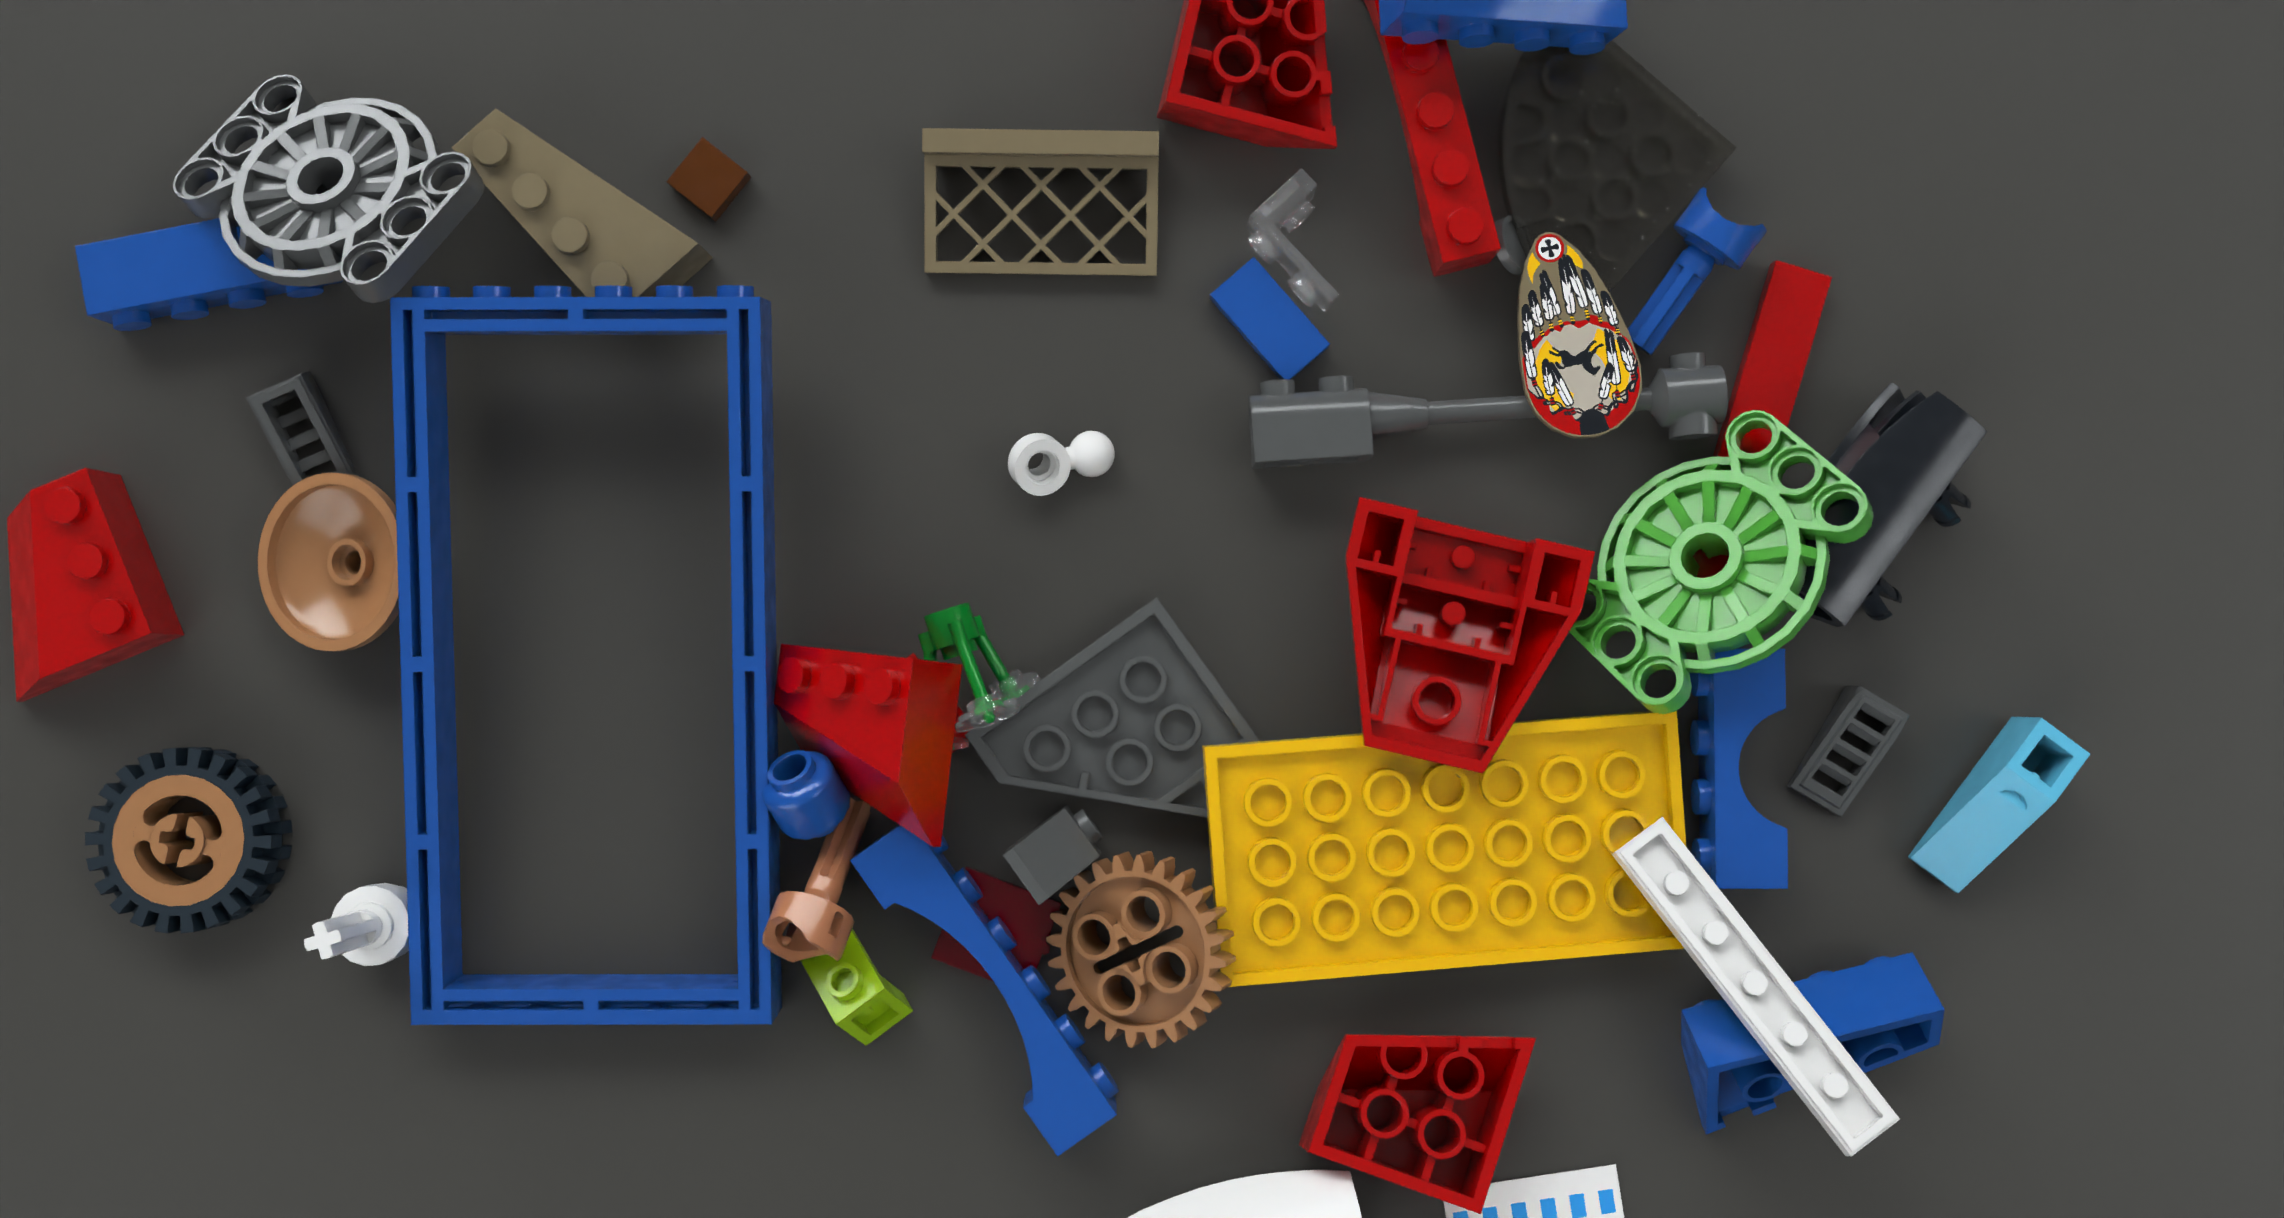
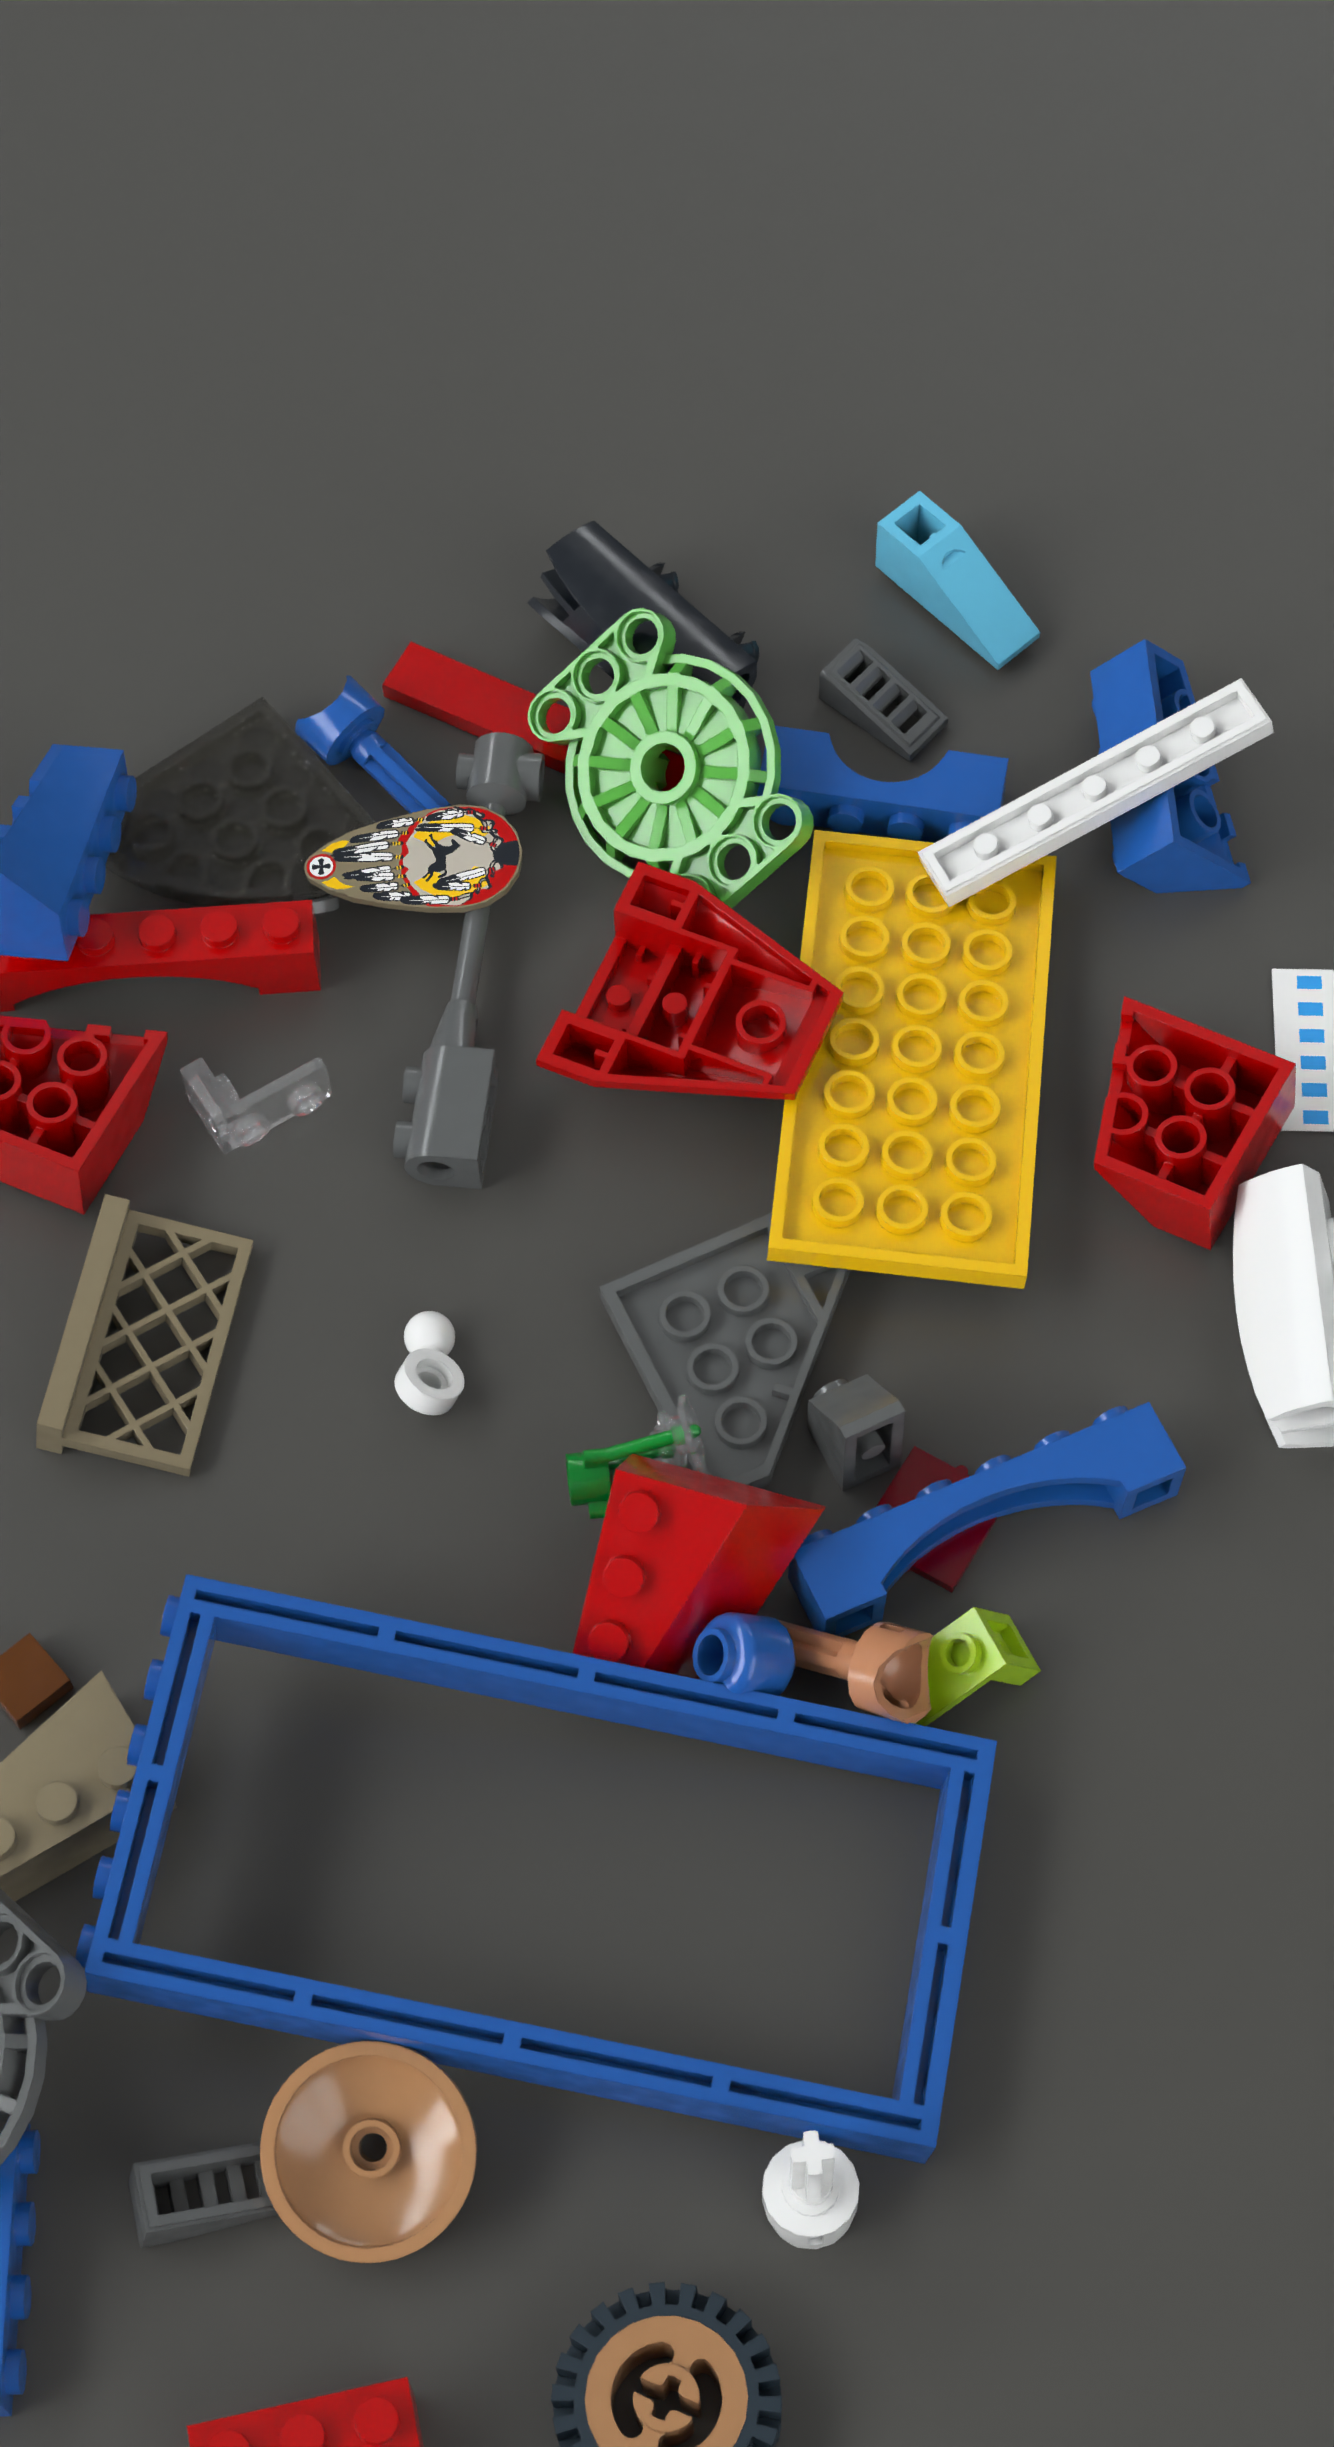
camera: 80 degrees left, 25 degrees down
medium nougat gear [1046,851,1236,1048] -> none
blue tile [1209,257,1330,380] -> none

